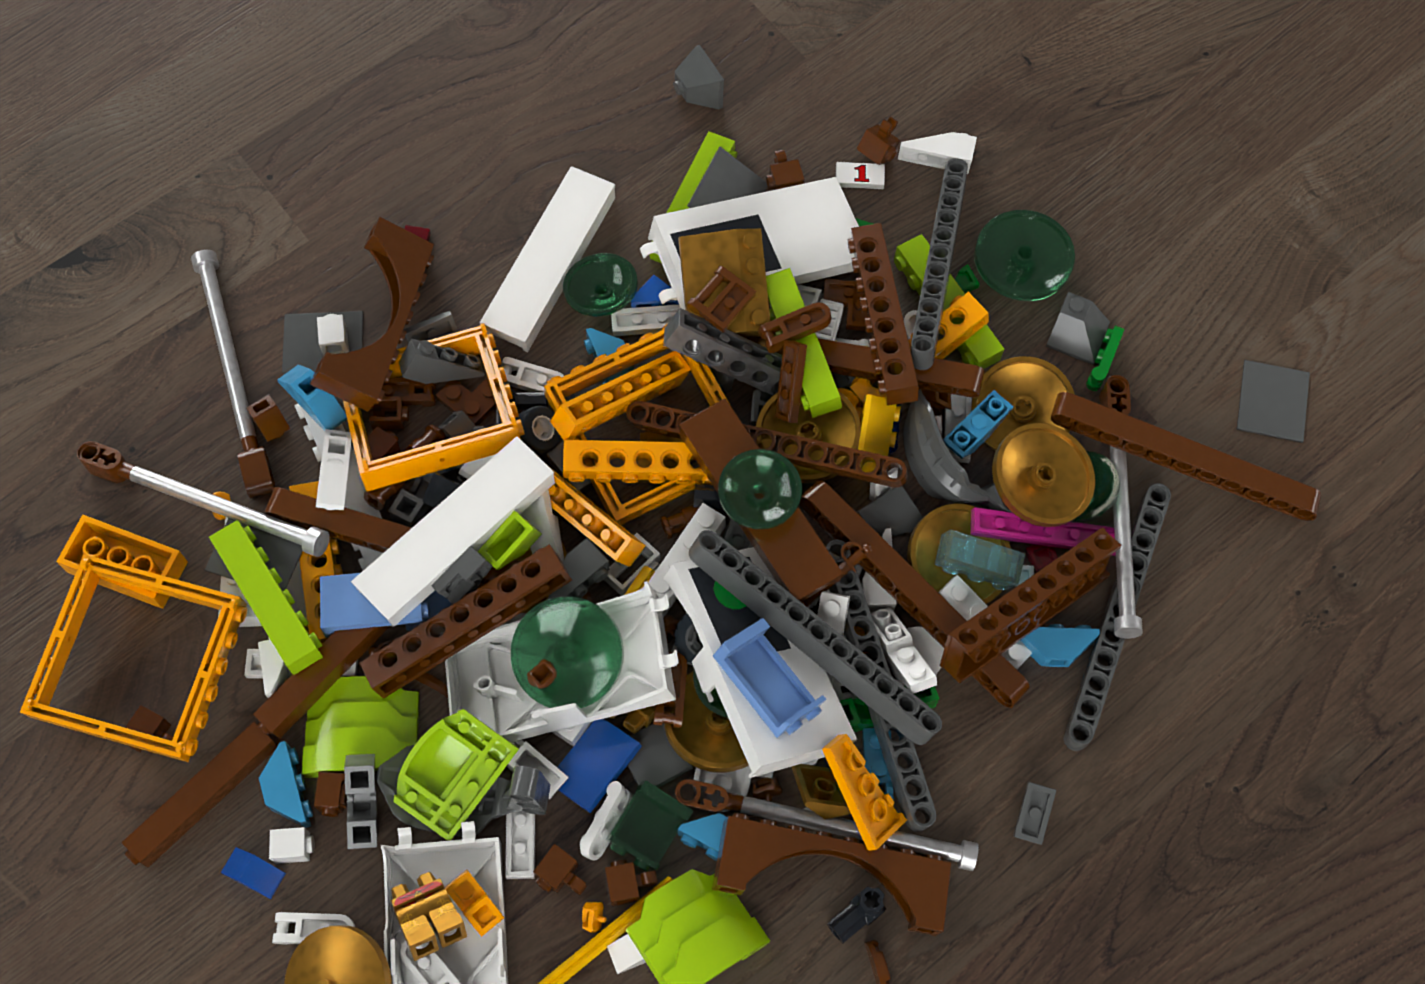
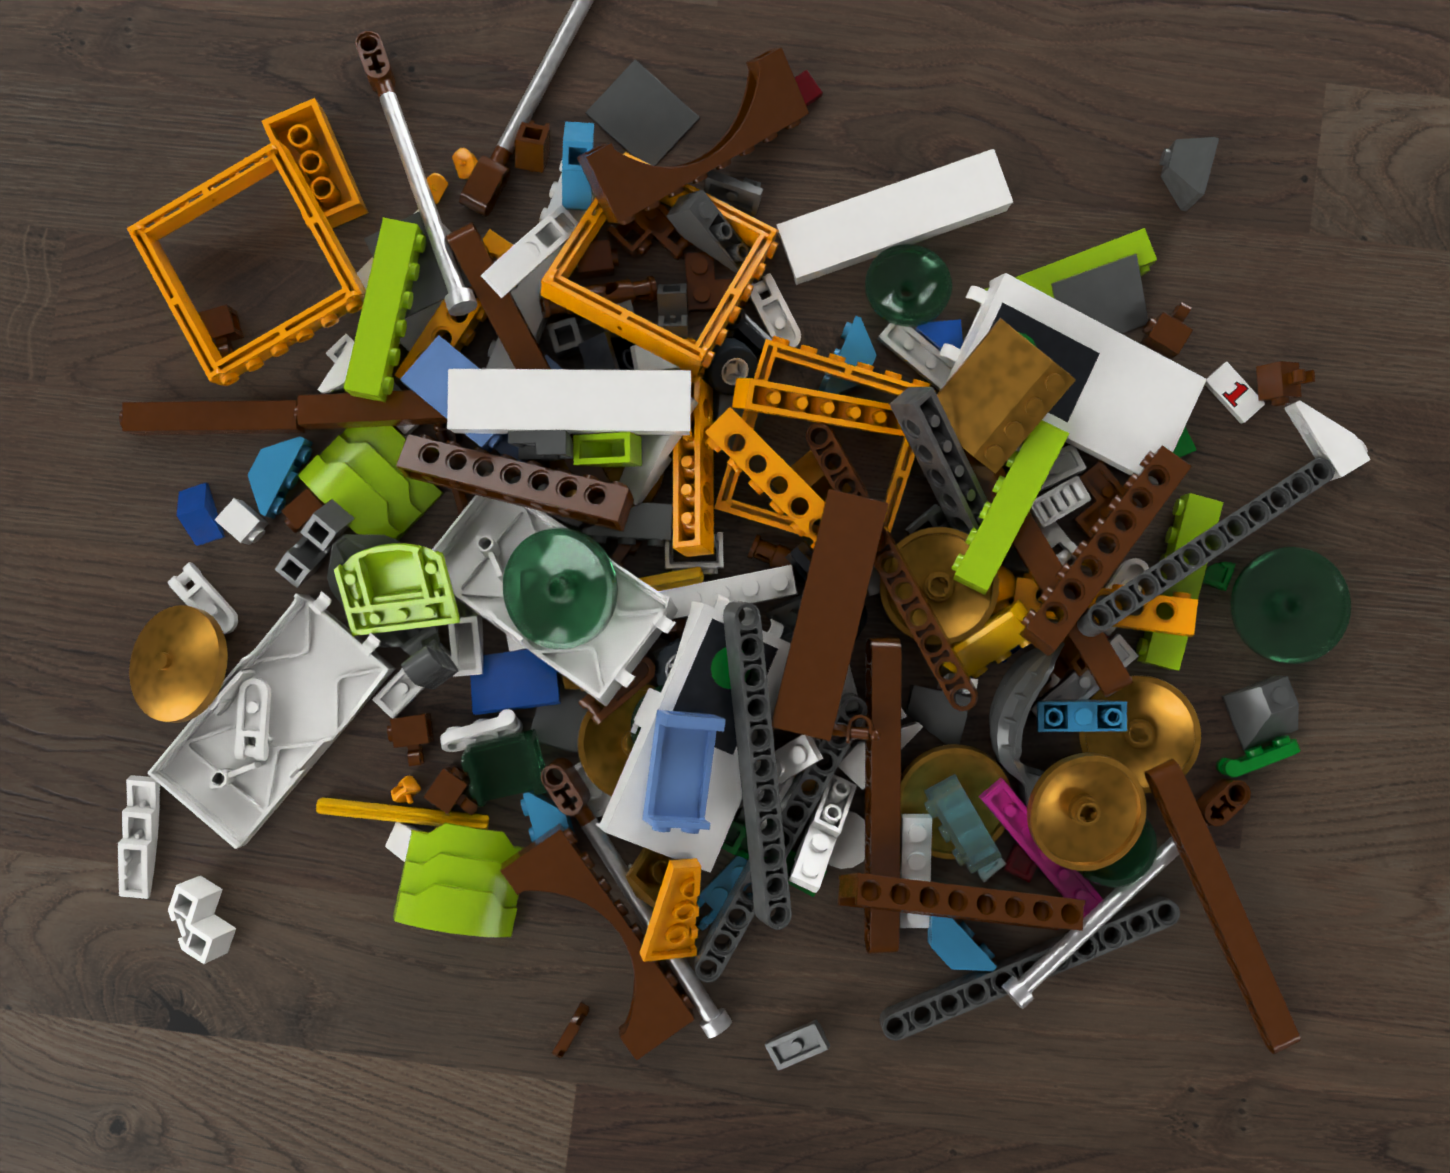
camera: 50 degrees right, 20 degrees up
white brick [317,314,349,356] -> none
pearl gold hips [391,872,467,961] -> none
light orange slope [445,869,505,937] -> none
reddish brown piece [527,659,557,689] -> none
reddish brown plate [686,266,756,333] -> none
clear green dish [718,449,802,529] -> none
reddish brown plate [758,302,831,353] -> none
reddish brown tile [775,340,807,423] -> none
black piece [827,886,887,944] -> none
dark grey piece [1237,360,1310,443] -> none
none -> light orange piece [452,147,478,179]

